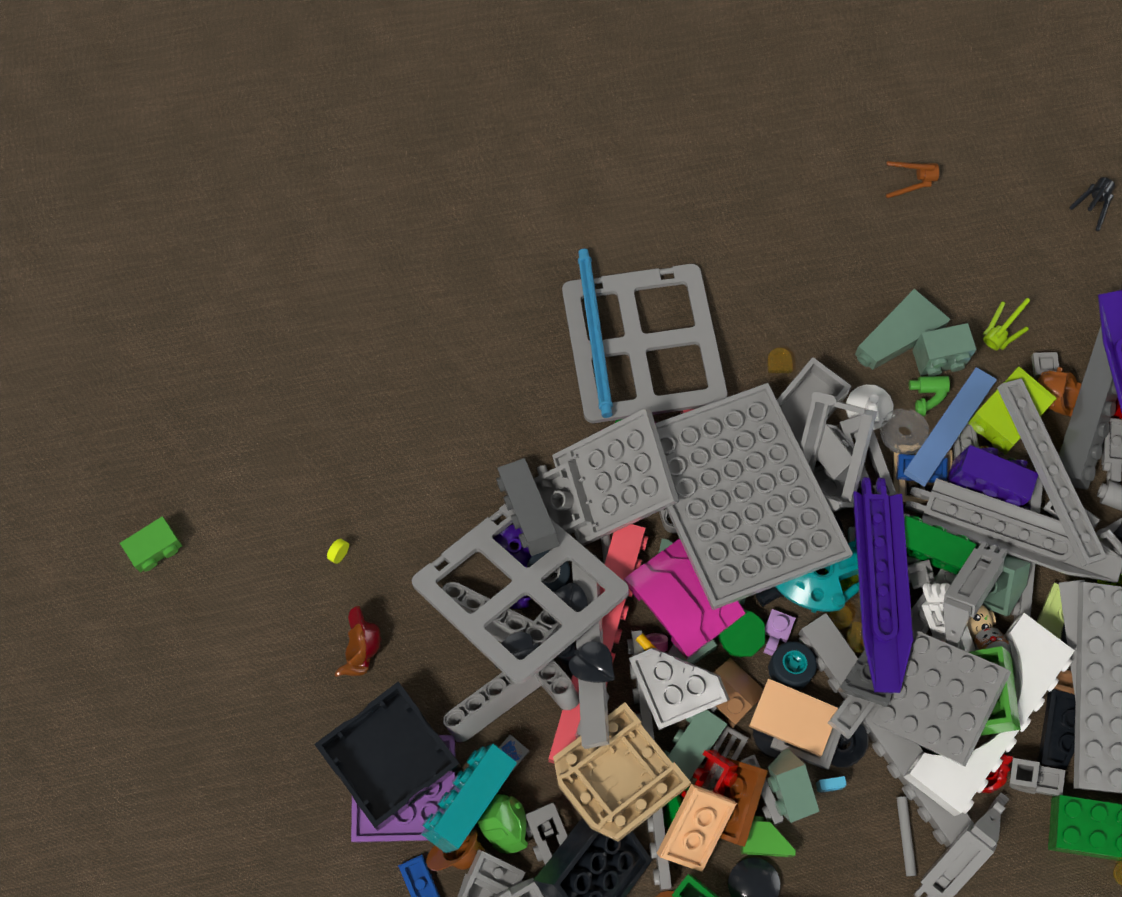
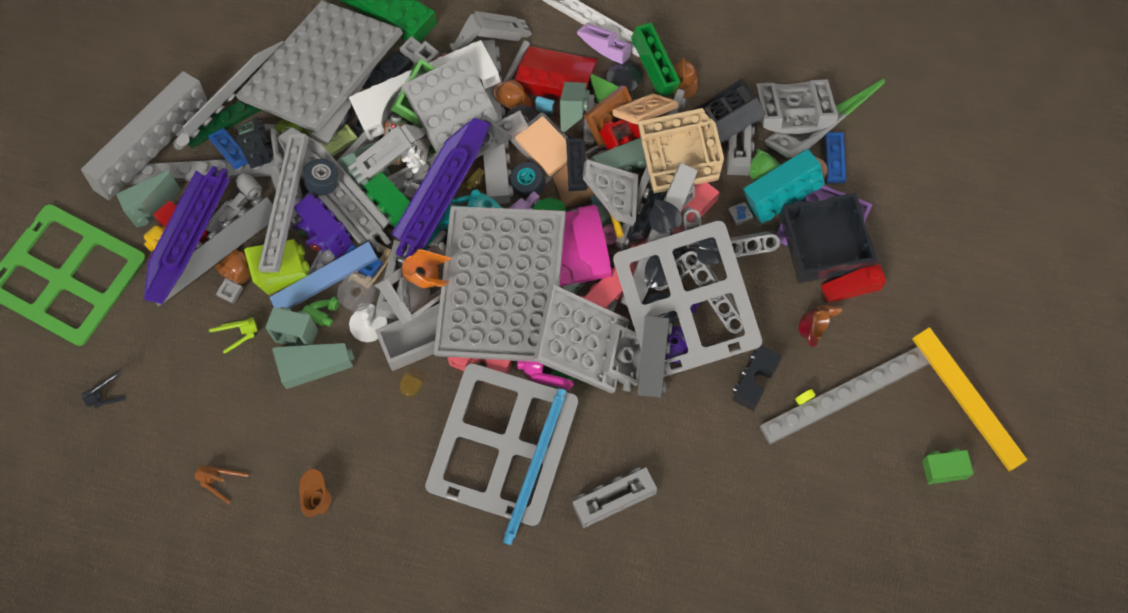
camera: 150 degrees left, 5 degrees down
none -> dark orange piece [299,469,332,517]
none -> black wheel [304,159,338,195]
none -> orange piece [402,249,452,288]
none -> dark orange piece [493,80,531,110]
none -> red slope [515,46,597,100]
none -> black tile [566,138,587,191]
none -> light grey brick [572,468,657,528]
none -> black plate [627,190,668,242]
none -> black arch [732,346,782,411]
none -> light grey plate [760,347,930,445]
none -> red slope [821,264,886,303]
none -> yellow tile [912,327,1027,471]

